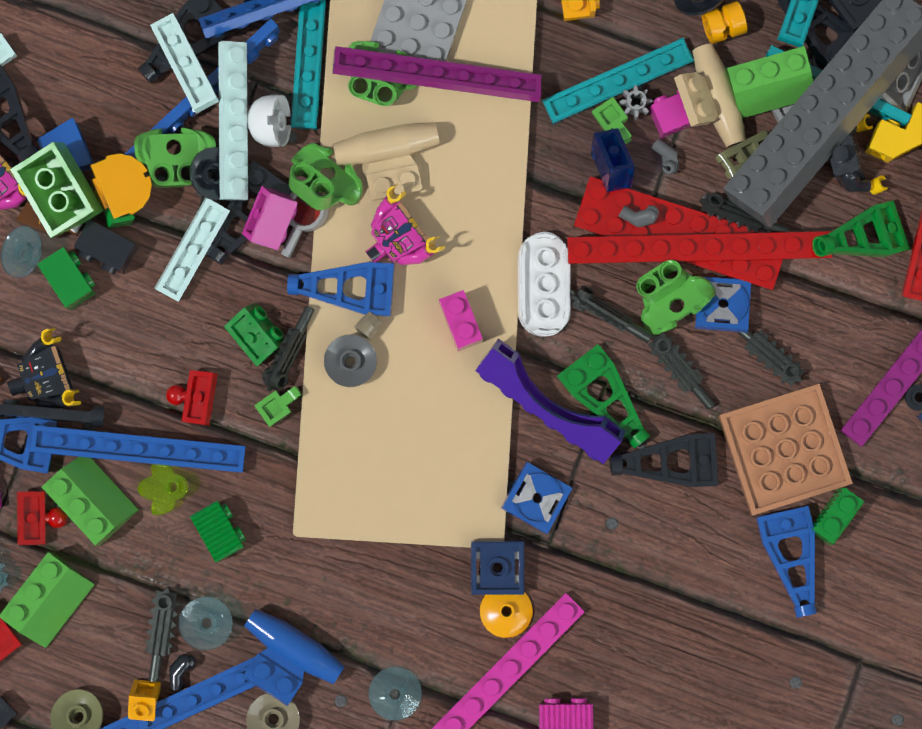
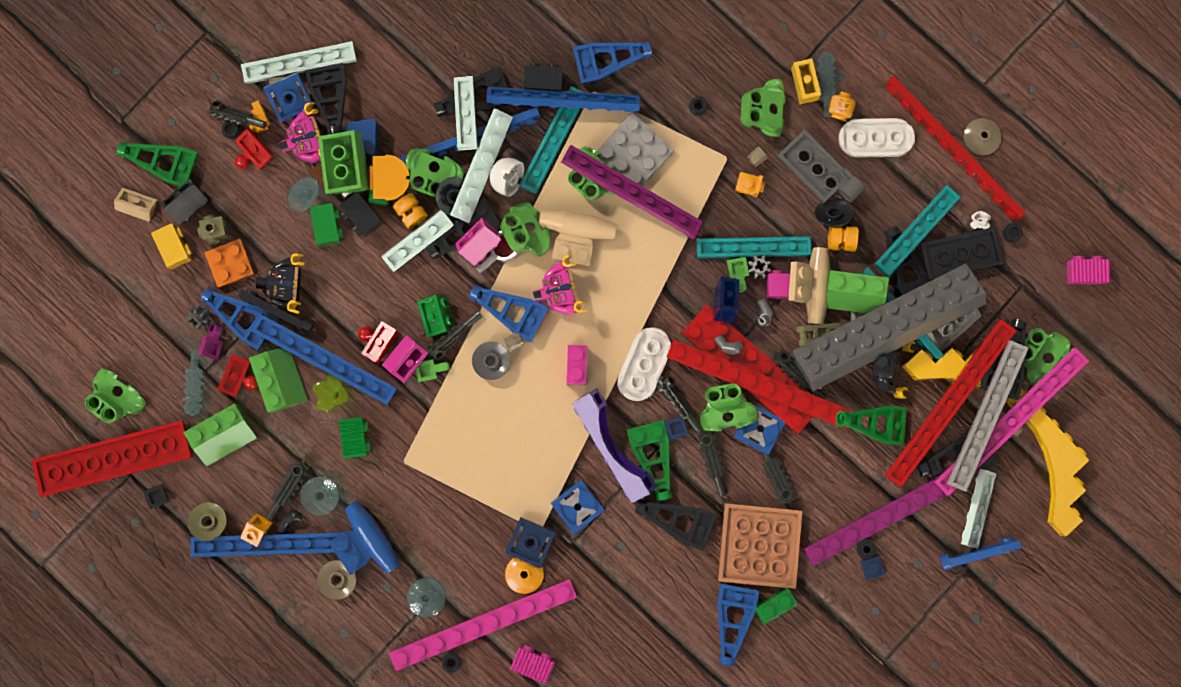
camera: 25 degrees right, 0 degrees up
none -> dark pink brick [382,335,428,383]
none -> light orange wheel [393,193,428,229]
none -> dark blue plate [664,416,689,440]

